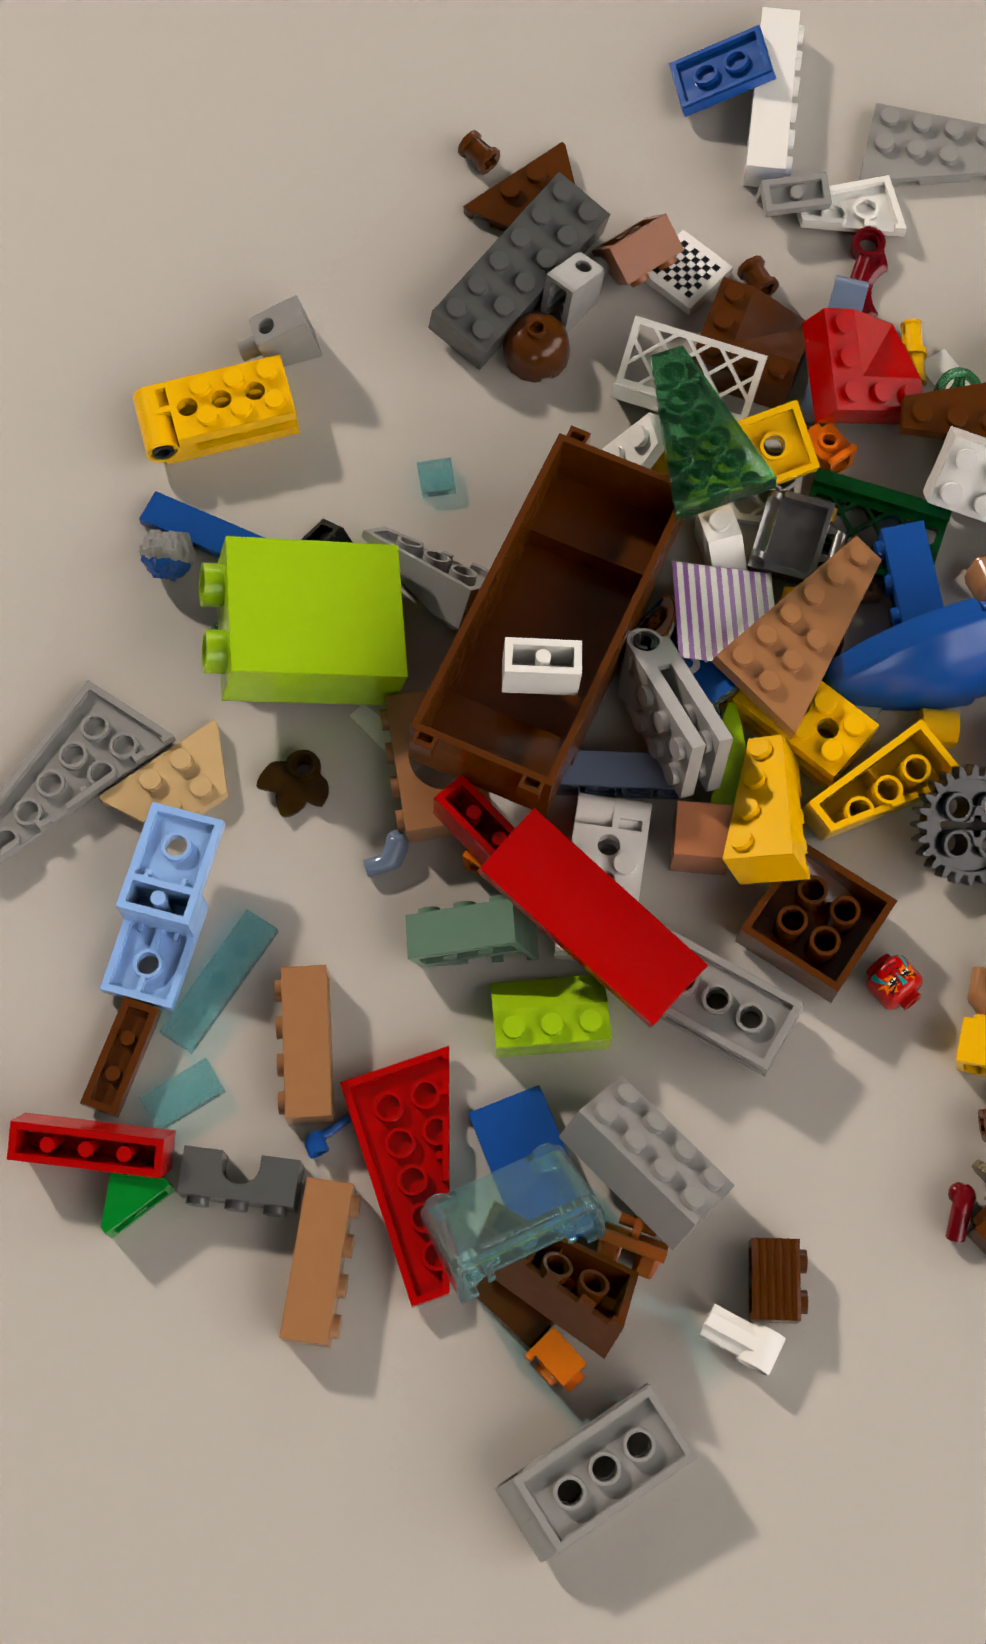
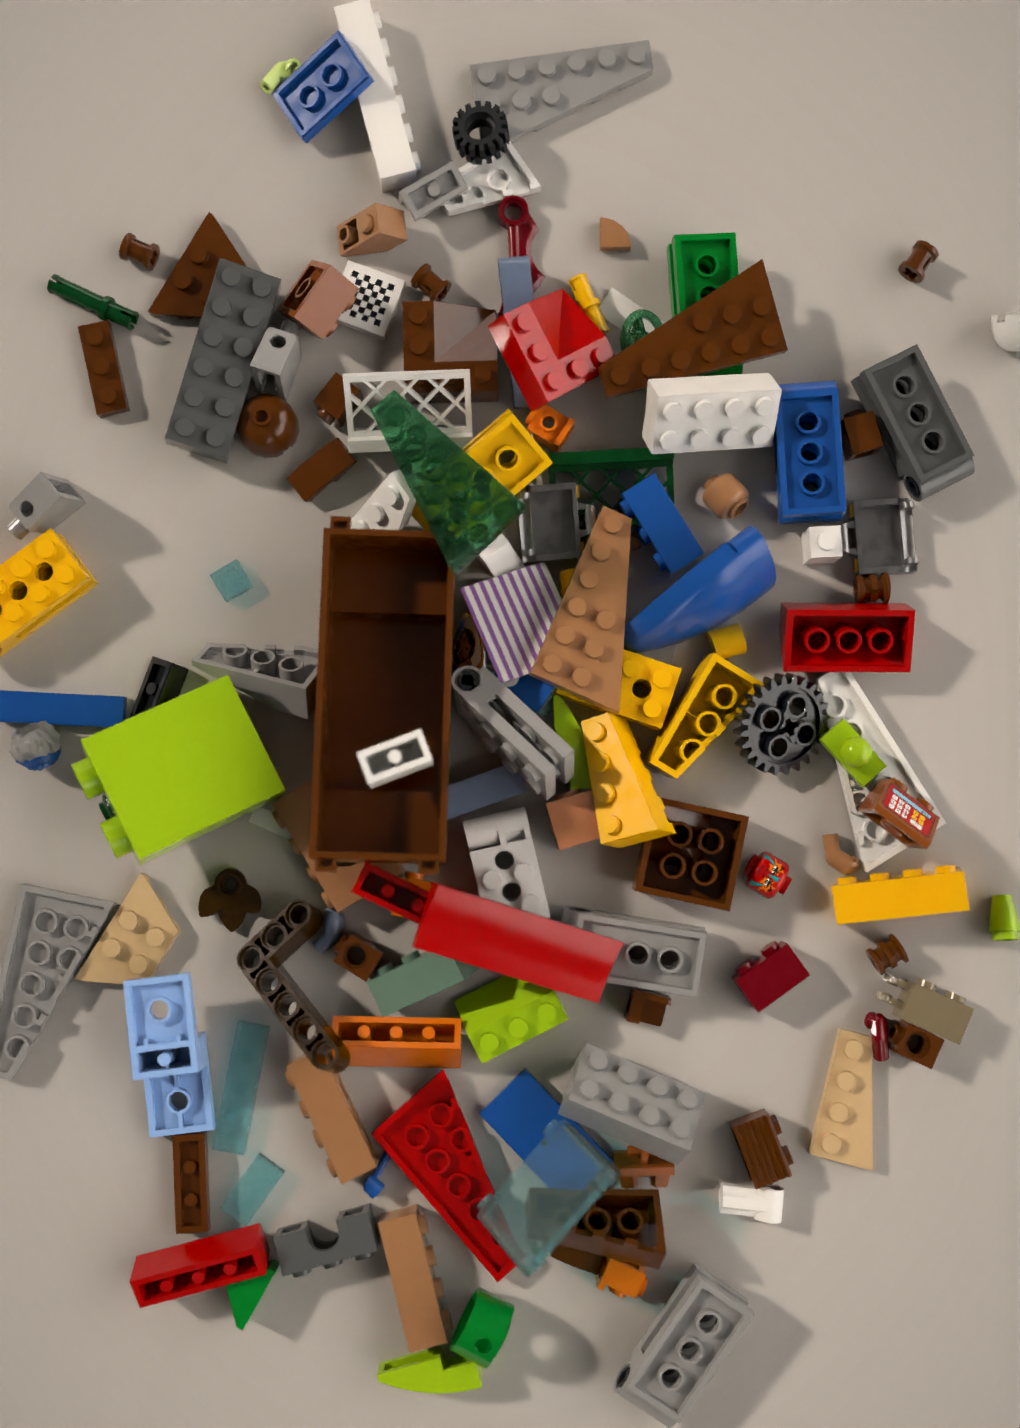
camera: 25 degrees left, 15 degrees up
none -> dark green pin [47,274,139,330]
none -> reddish brown plate [78,320,130,418]
none -> dark brown beam [237,900,350,1074]
none -> yellowish green arm [259,58,302,94]
none -> reddish brown slope [286,438,358,502]
none -> reddish brown brick [313,372,363,428]
none -> orange brick [331,1016,462,1068]
none -> reddish brown brick [333,931,386,982]
none -> medium nougat slope [337,203,407,257]
none -> lime slope [377,1345,482,1394]
none -> green piece [450,1287,514,1369]
none -> black tyre [452,101,510,165]
none -> medium nougat tile [600,217,631,251]
none -> reddish brown panel [624,987,672,1026]
none -> dark red brick [731,940,810,1013]
none -> tan wing [808,1027,873,1171]

